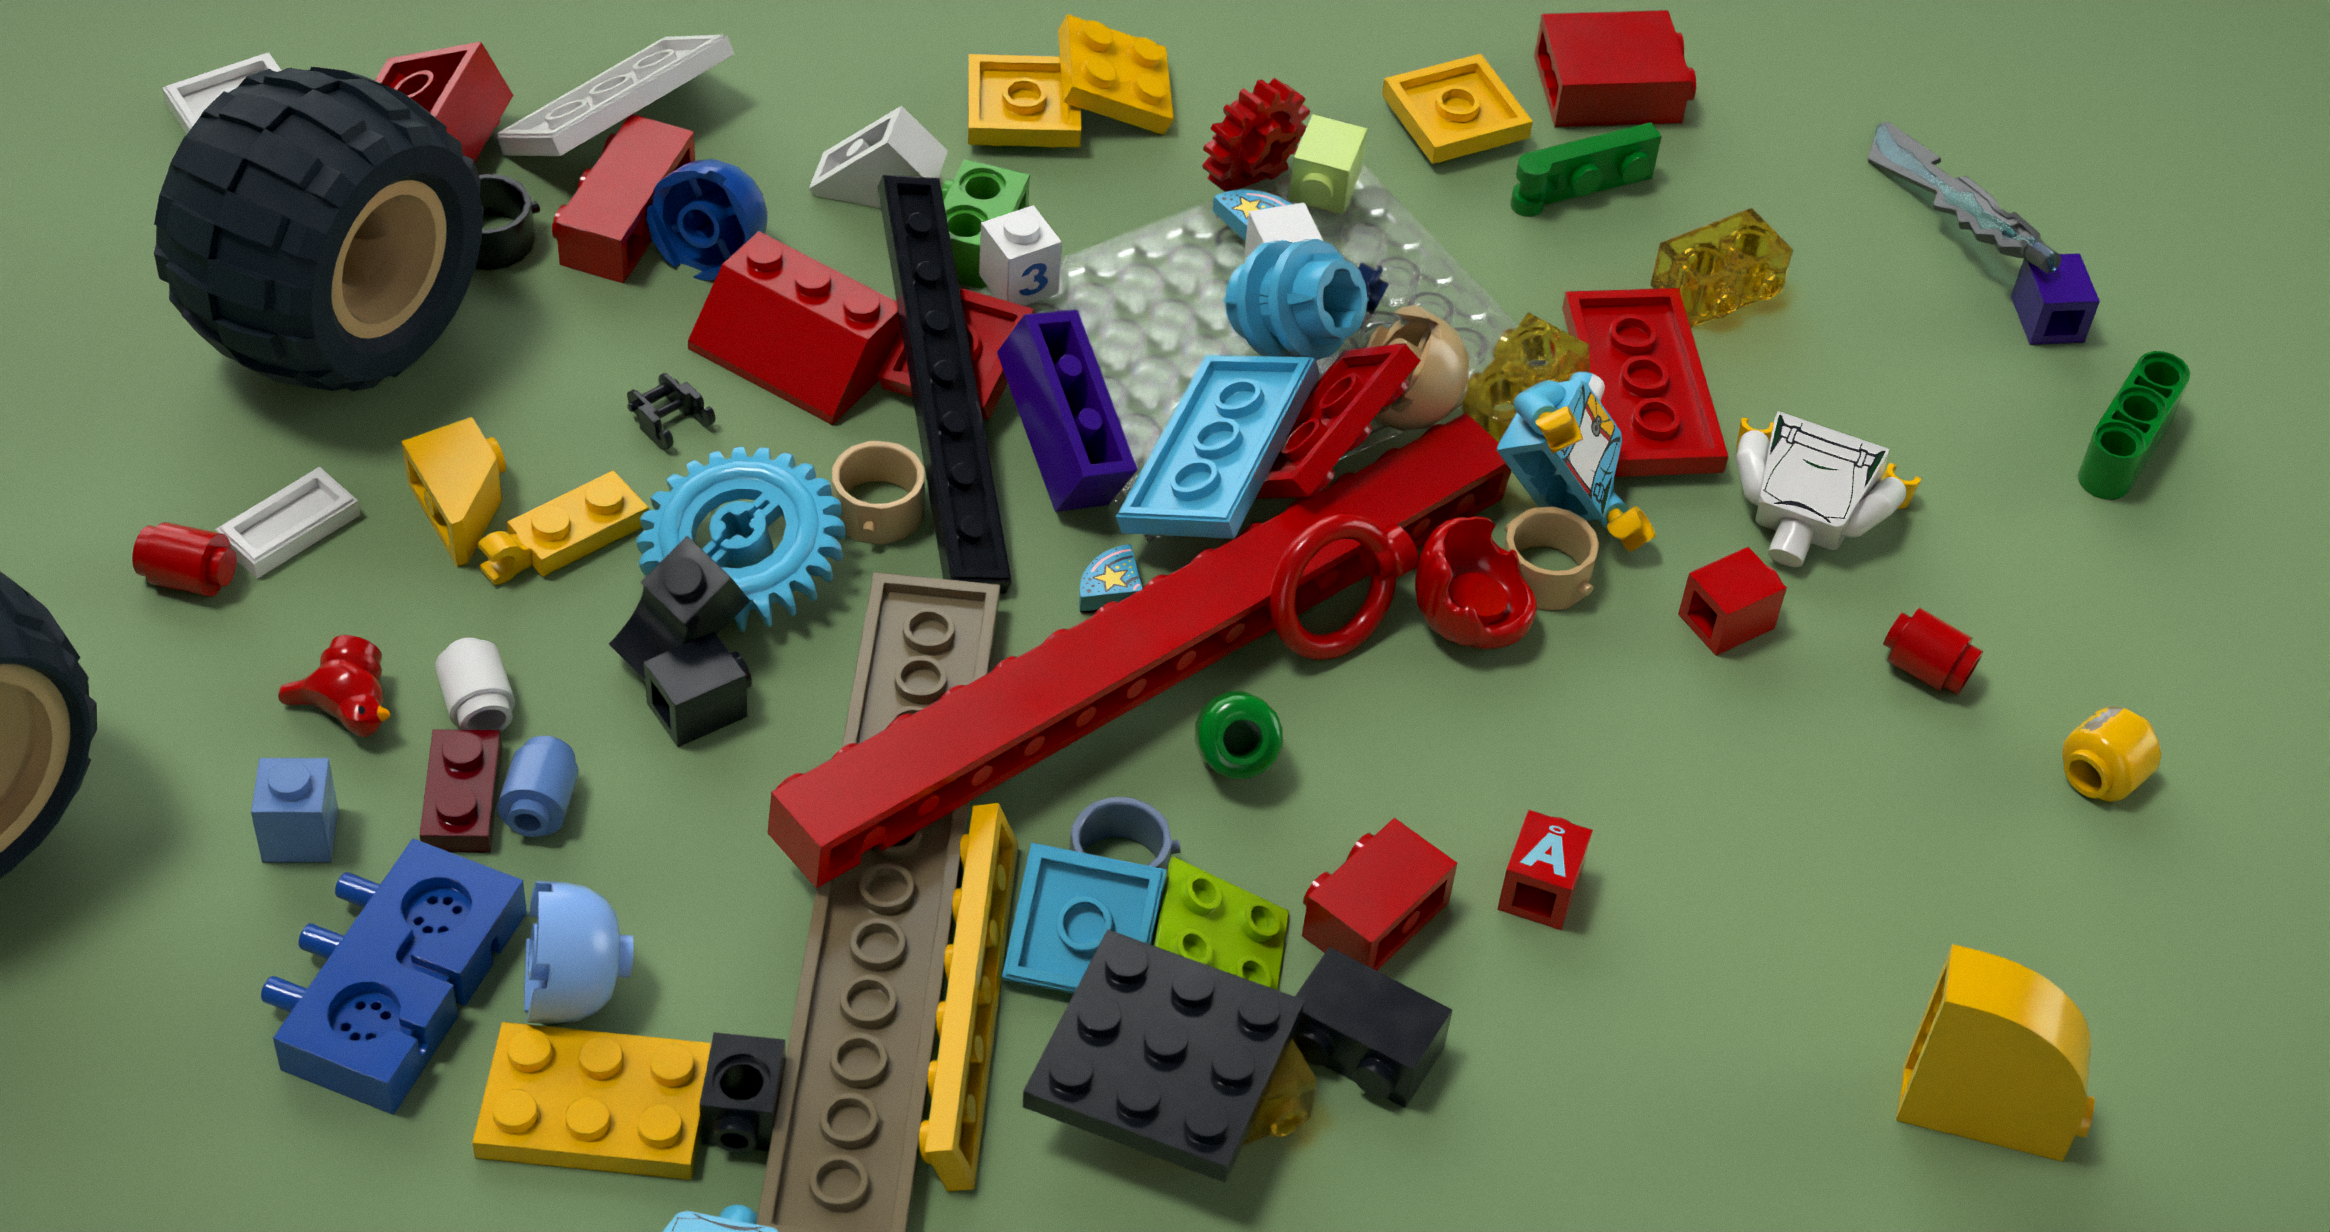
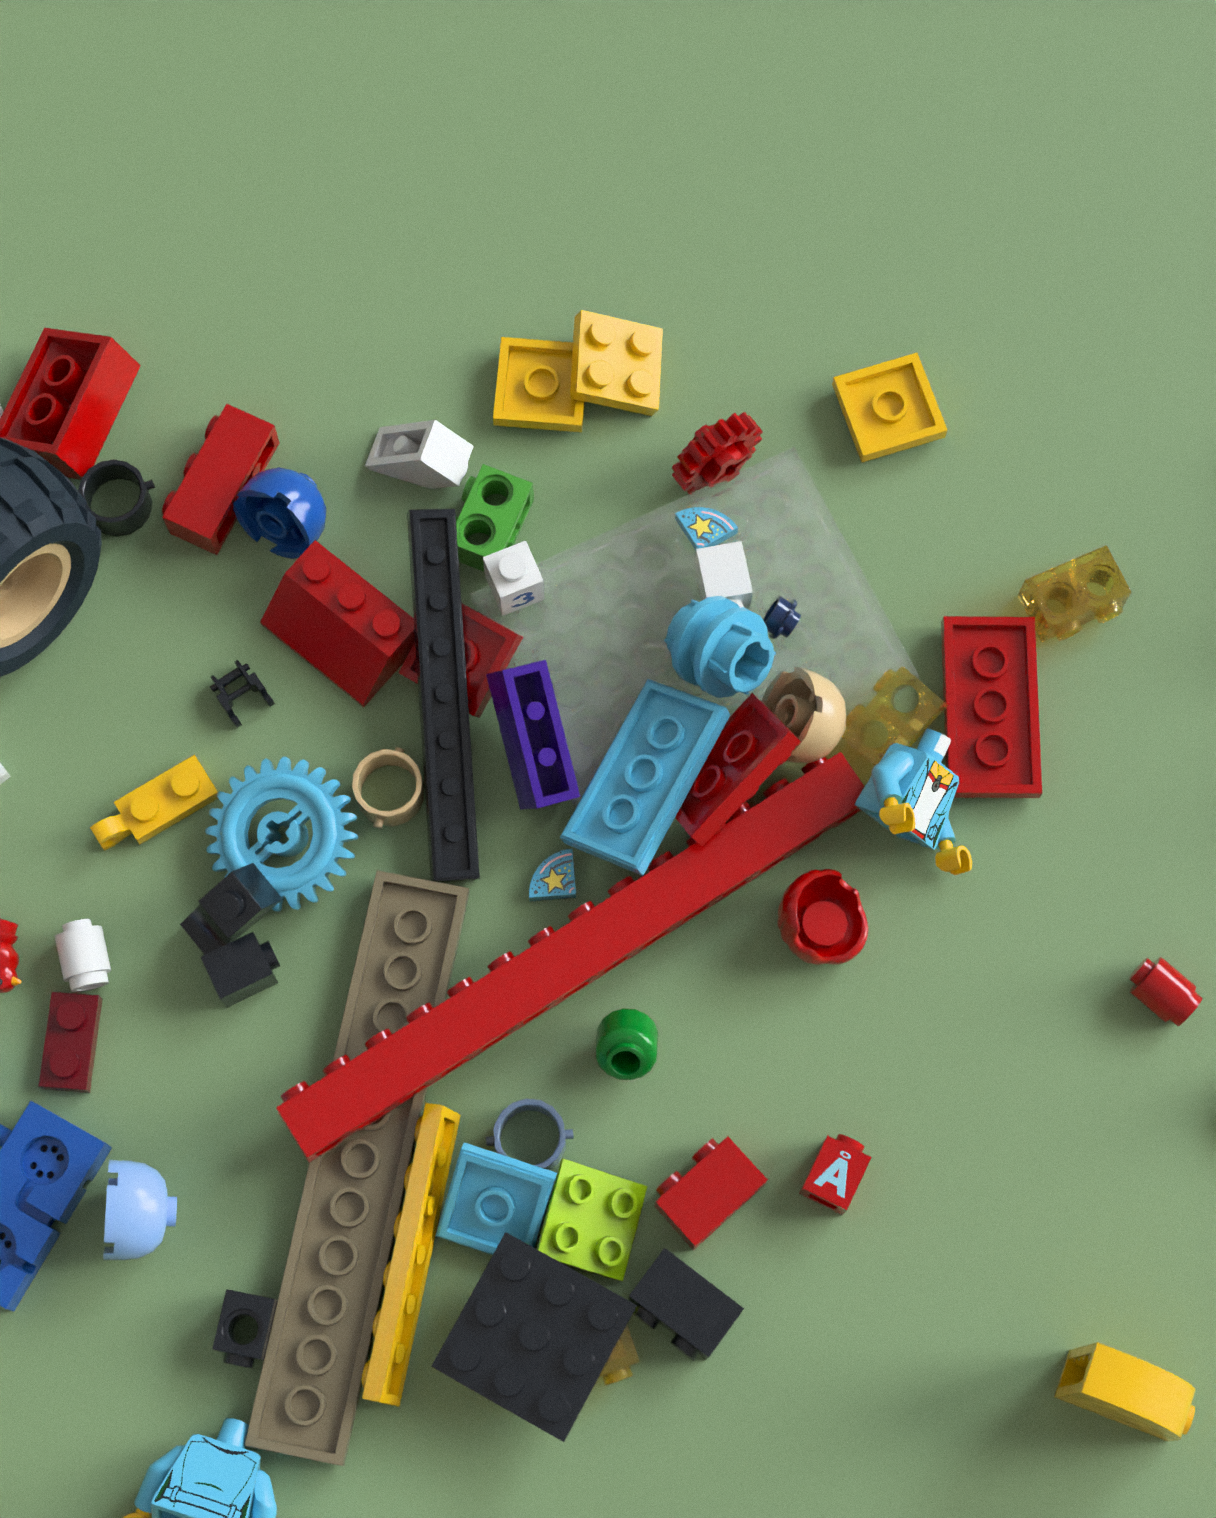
camera: 10 degrees right, 25 degrees up
yellow slope [401,417,506,567] -> none
yellow plate [472,1022,711,1180] -> none
white tile [494,35,735,156] -> none
medium blue brick [497,736,579,837] -> none
red piece [1270,513,1419,660] -> none
yellowish green brick [1288,114,1367,214] -> none
tan piece [1504,506,1599,611] -> none
green plate [1510,122,1662,217] -> none
red brick [1534,10,1696,127] -> none
red brick [1678,546,1787,656] -> none
white torso [1736,411,1921,567] -> none

